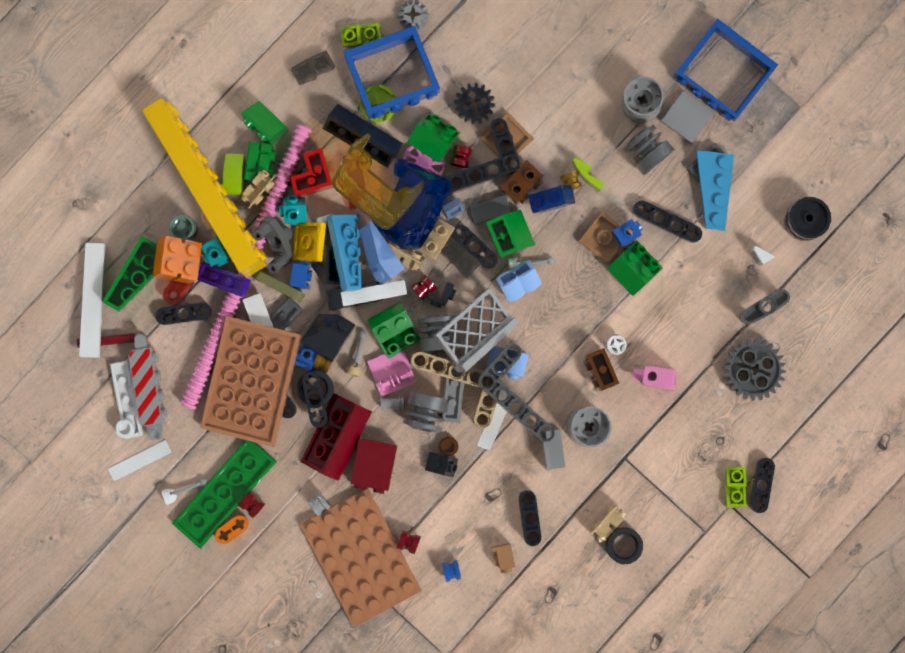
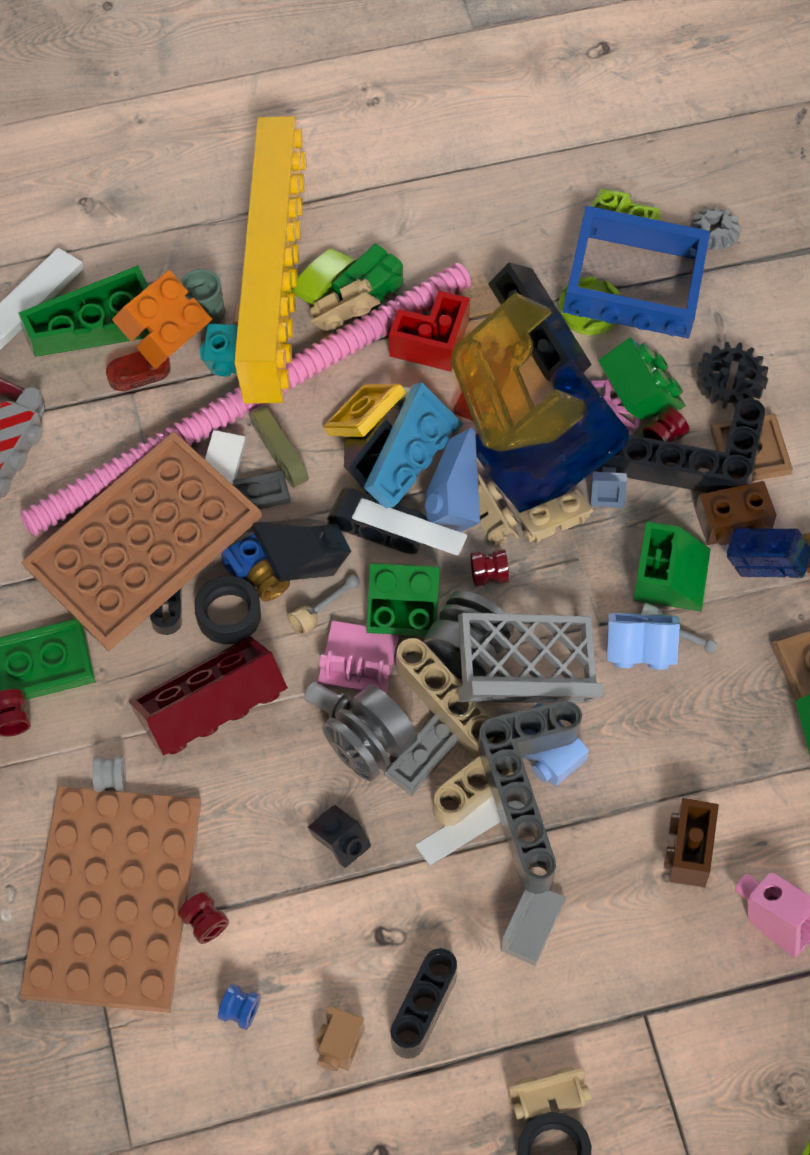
camera: 35 degrees right, 25 degrees down
black beam [155,302,212,325] -> none
dark purple tile [197,262,251,298] -> none
green slope [241,101,288,146] -> none
dark grey connector [252,216,293,273] -> none
teal brick [279,196,307,225] -> none
blue brick [290,261,312,290] -> none
clear smoke slope [291,50,335,86] -> none
black beam [302,372,328,427] -> none
dark red brick [350,438,398,494] -> none
black bracket [428,282,456,308] -> none
reddish brown tile [439,437,459,456] -> none
clear smoke slope [440,237,480,278] -> none
black beam [452,225,497,269] -> none
dark grey tile [469,195,511,225] -> none
light grey wheel [567,407,612,447] -> none
white wheel [606,335,627,355] -> none

